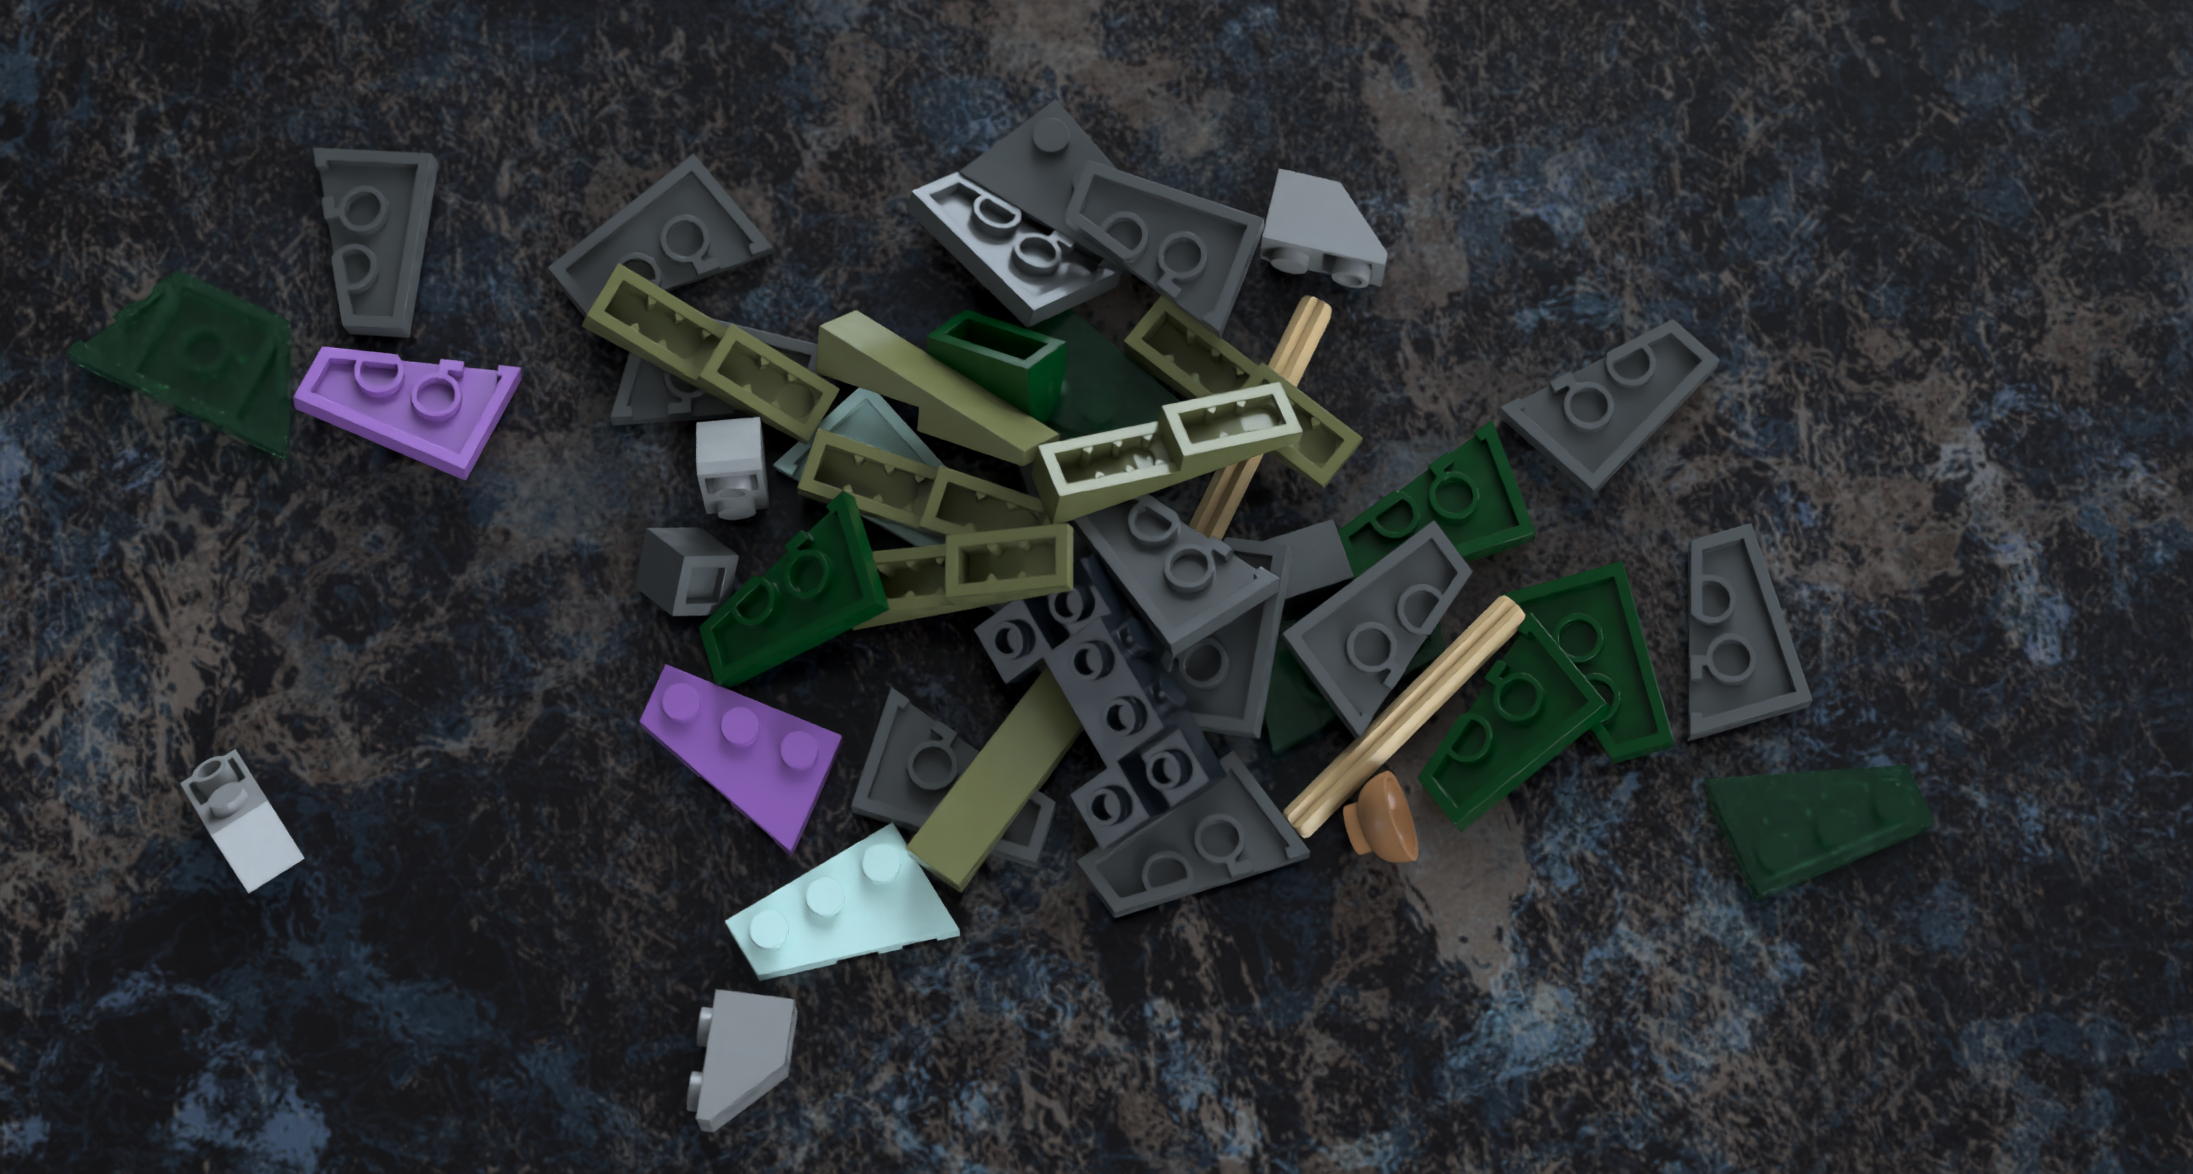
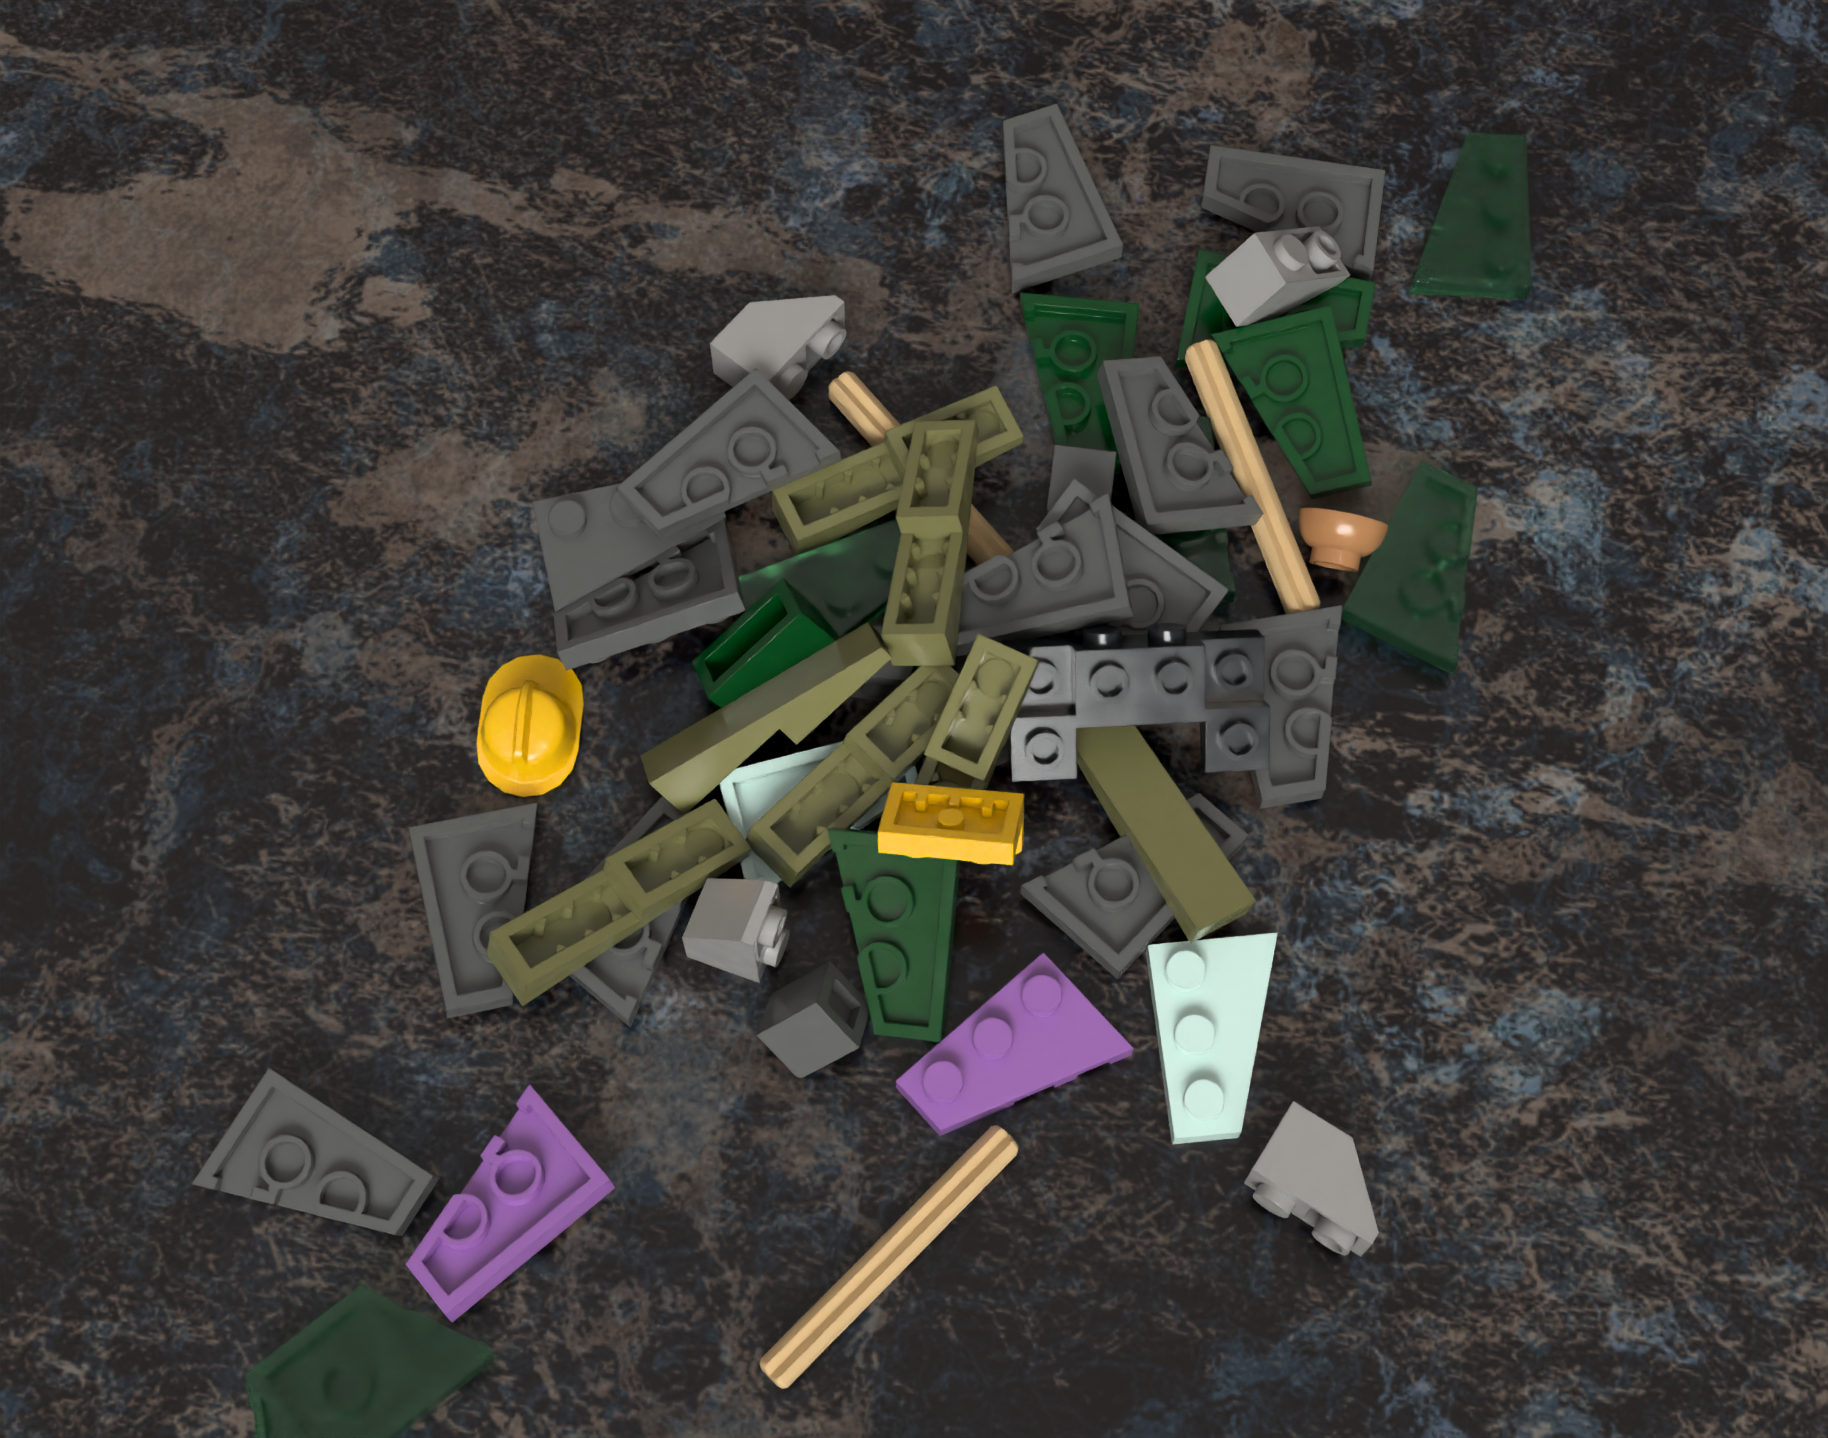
camera: 65 degrees left, 5 degrees down
none -> yellow piece [477,654,584,798]
none -> tan axle [759,1125,1019,1389]
none -> yellow bracket [878,782,1024,865]
none -> light grey slope [1205,226,1350,327]
none -> clear green wing [1341,461,1478,674]

